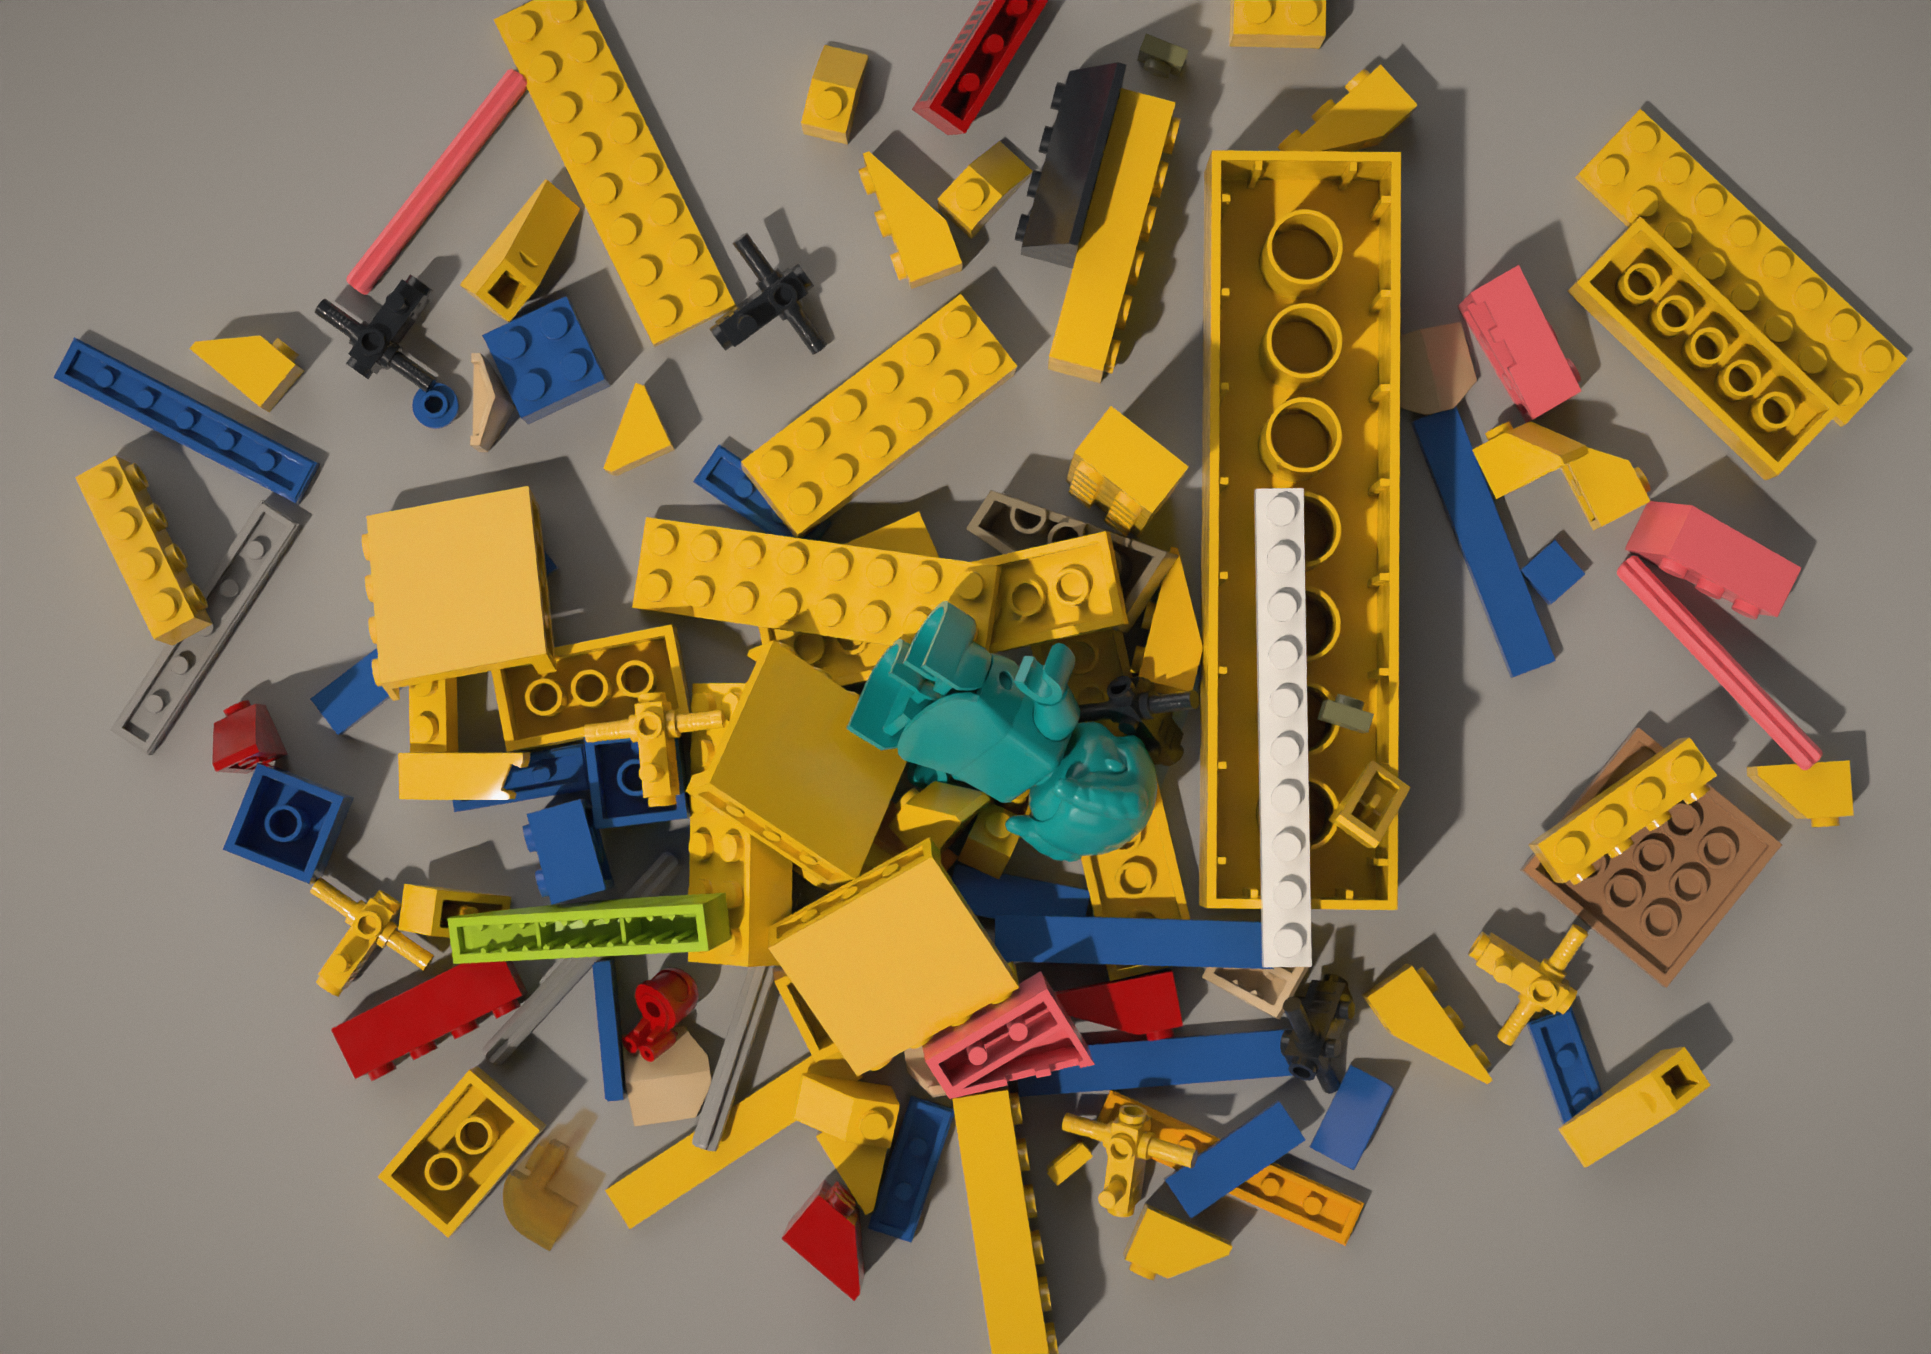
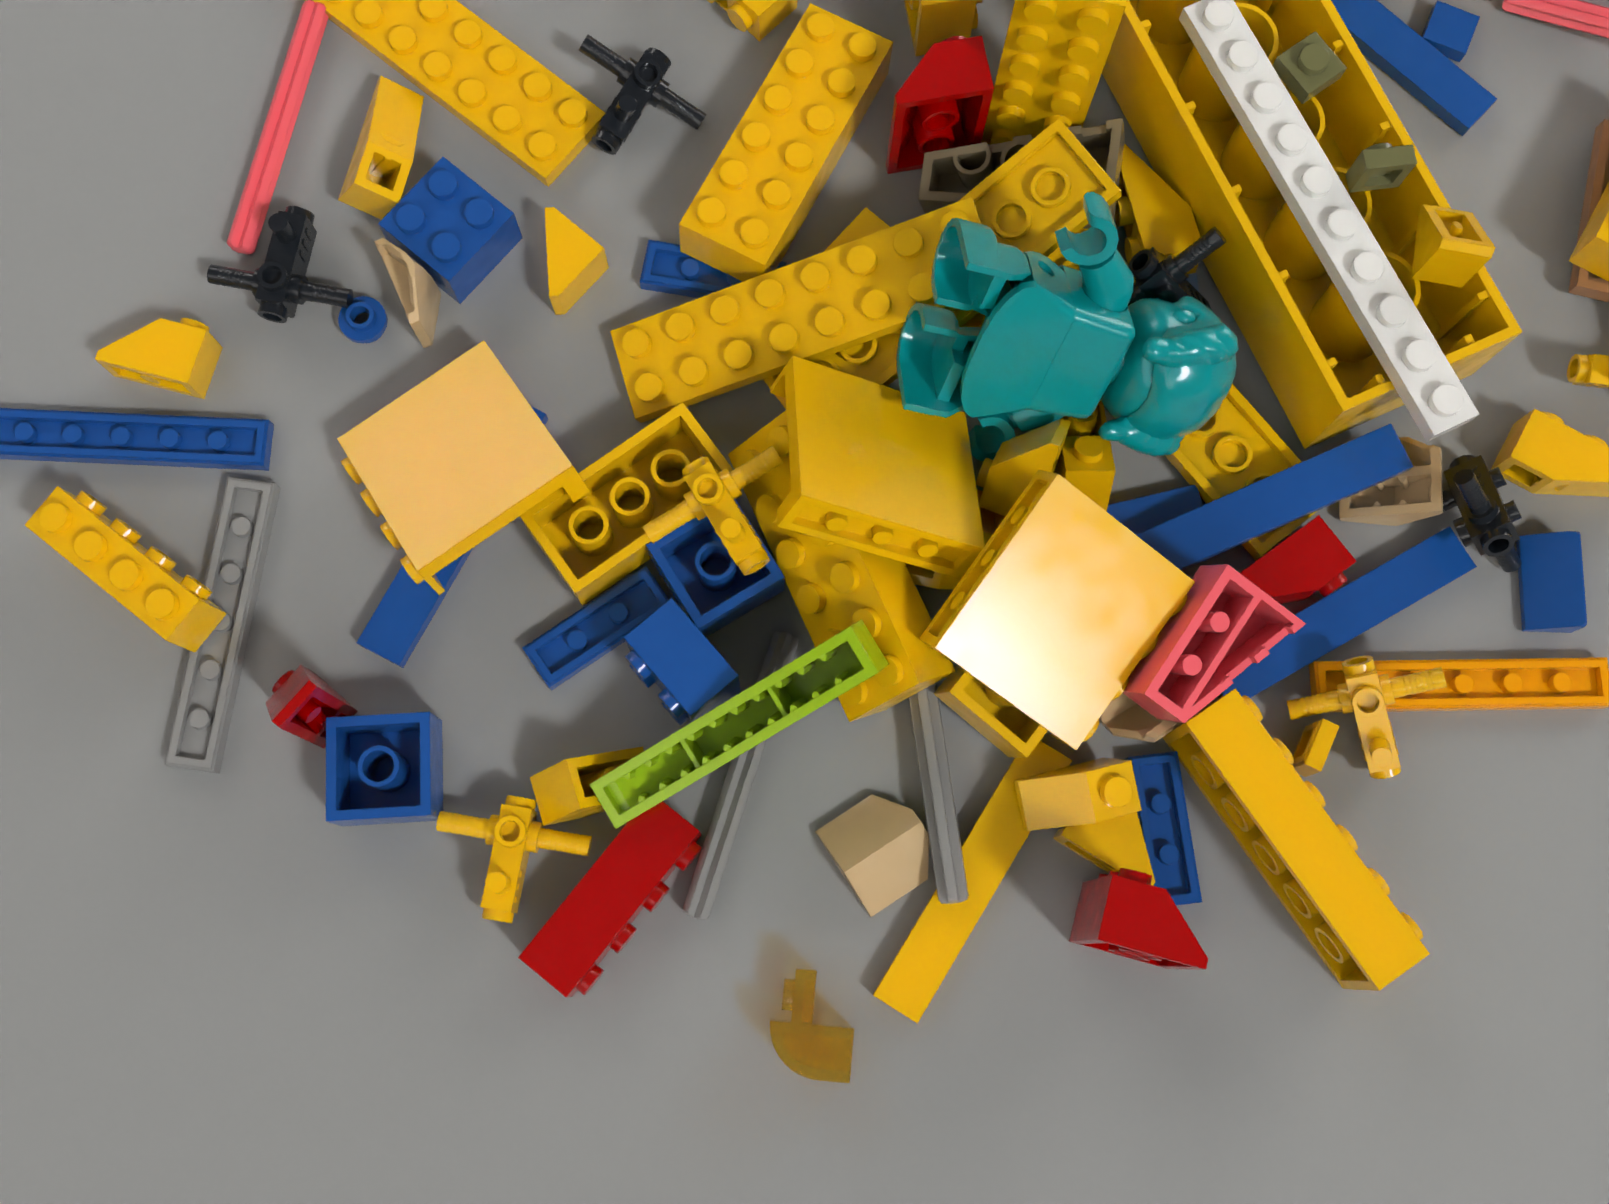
camera: 30 degrees left, 10 degrees down
yellow brick [378,1066,547,1238] -> none
yellow wedge [398,677,530,800] -> none
blue tile [592,959,628,1102] -> none
red piece [622,967,699,1062] -> none
yellow slope [1123,1203,1233,1281] -> none
blue tile [1164,1100,1306,1218] -> none
none -> red slope [886,35,994,174]
none -> olive plate [1272,31,1347,104]

